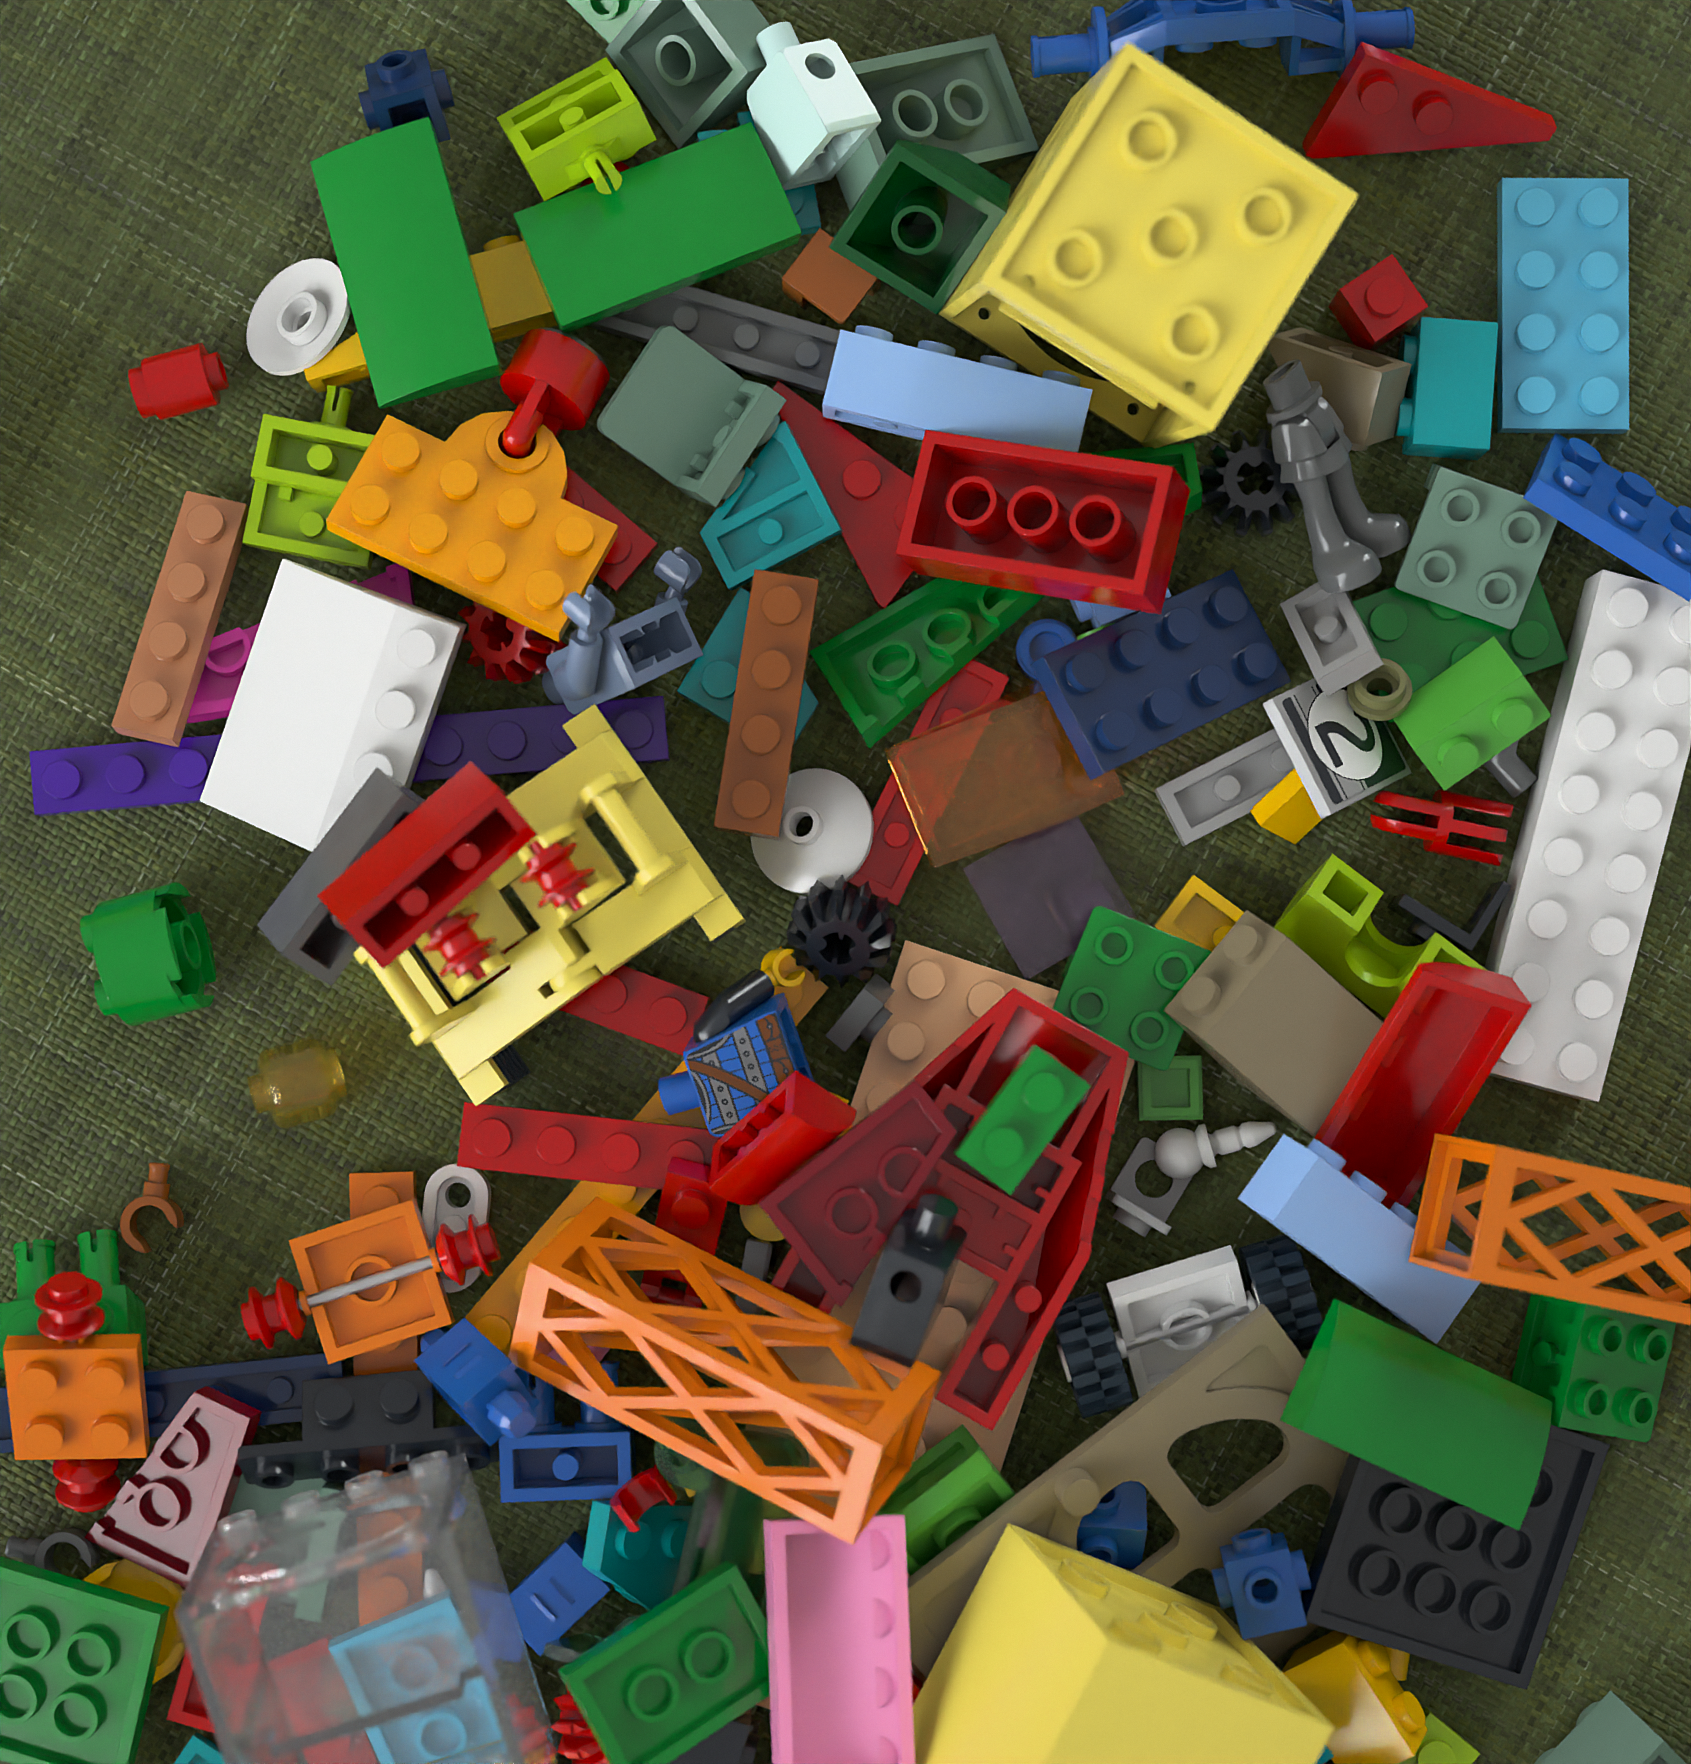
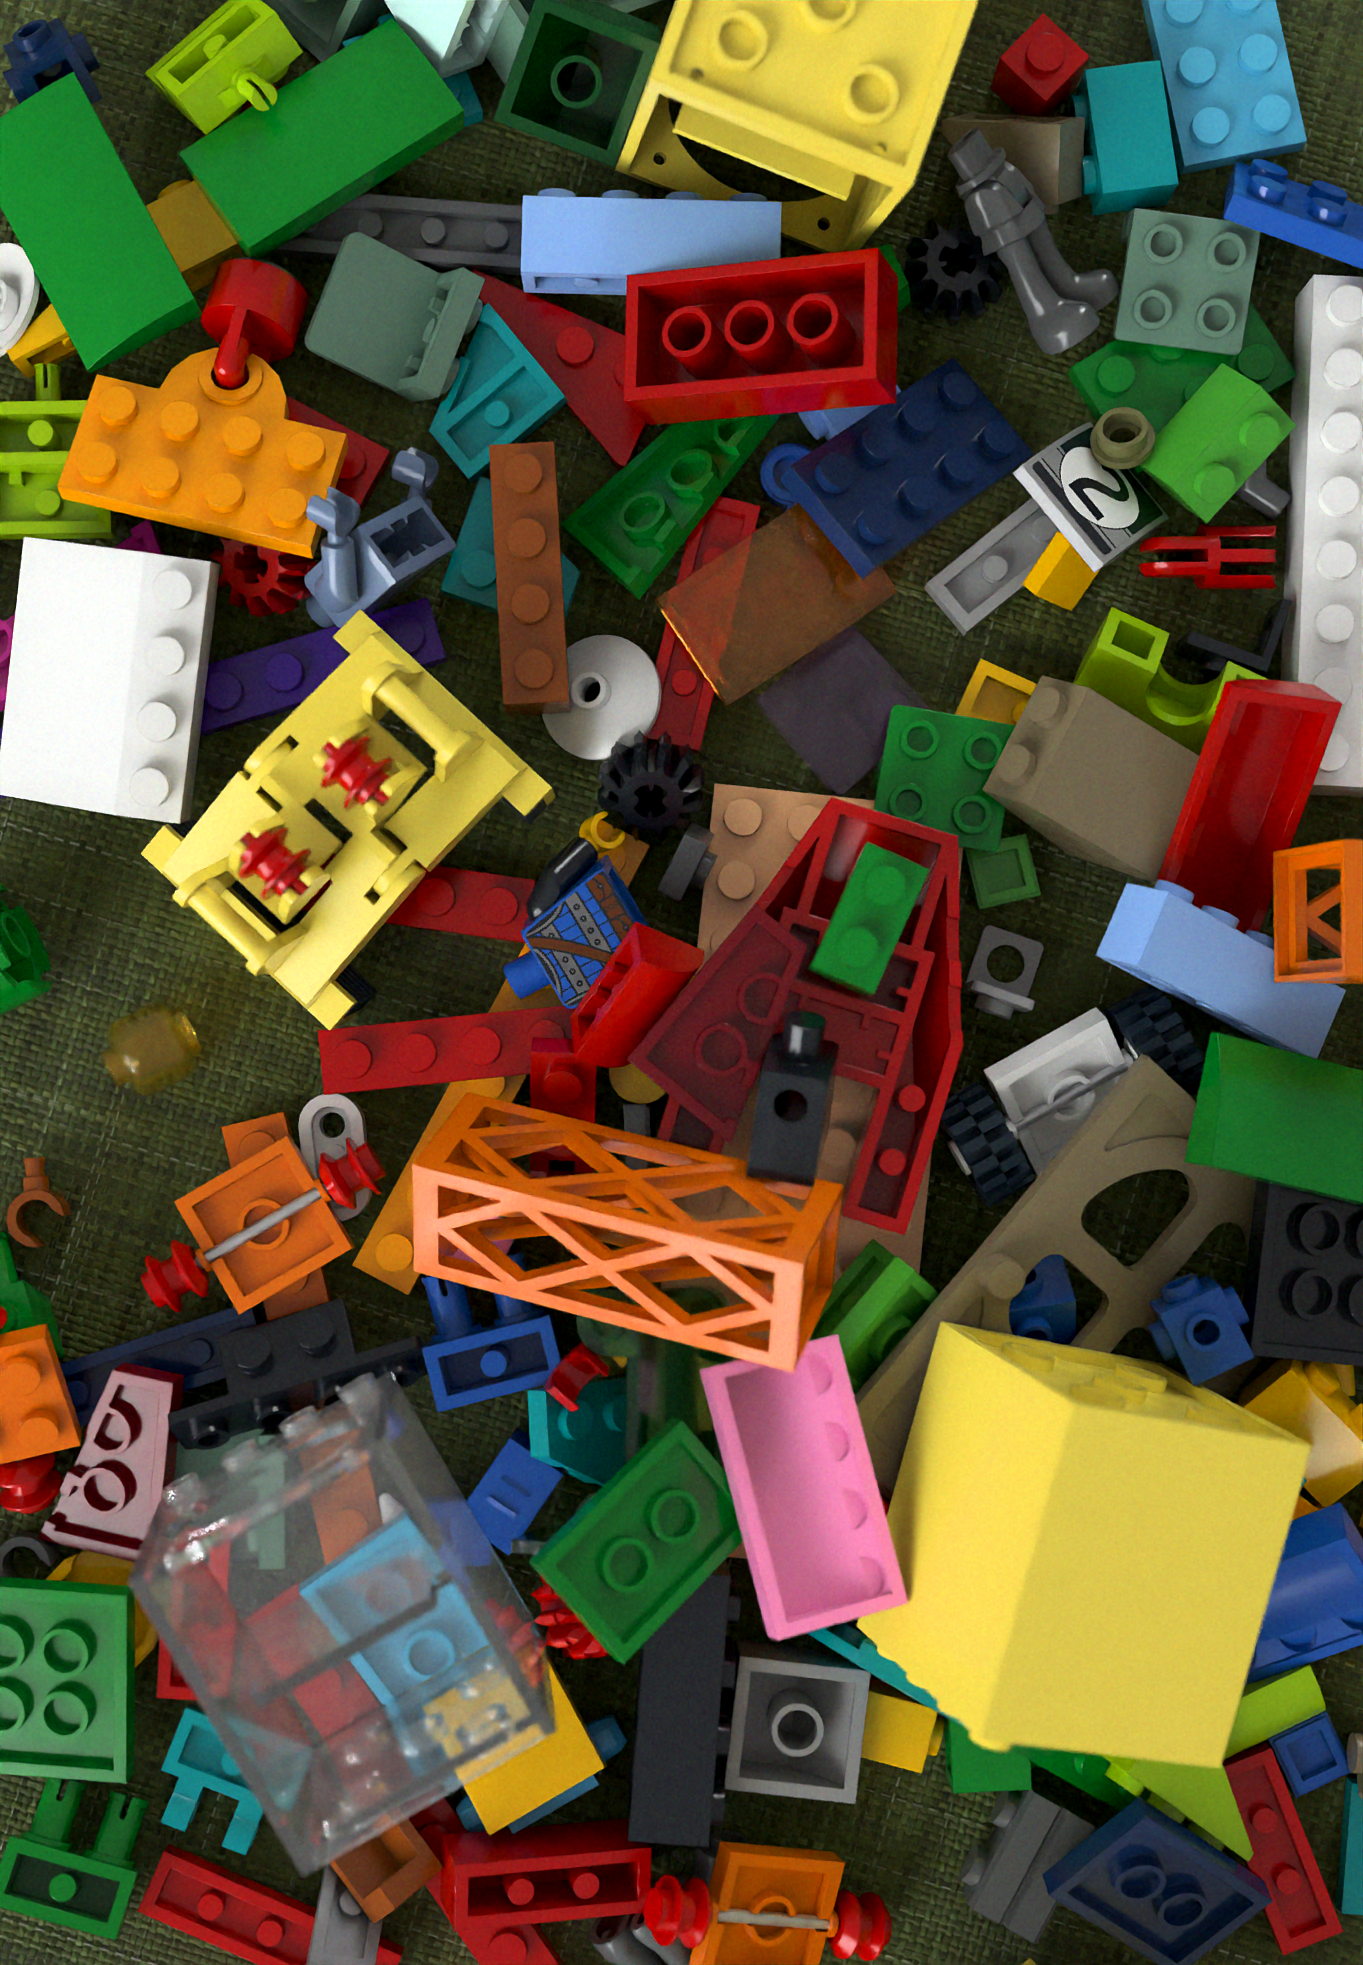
camera: 20 degrees left, 0 degrees up
dark grey brick [257,767,425,986] -> none
red brick [317,762,538,970] -> none
blue piece [414,1317,541,1446] -> none
dark orange panel [782,228,881,324] -> none
white bar [1154,1121,1277,1179] -> none
light grey plate [1280,582,1384,697] -> none

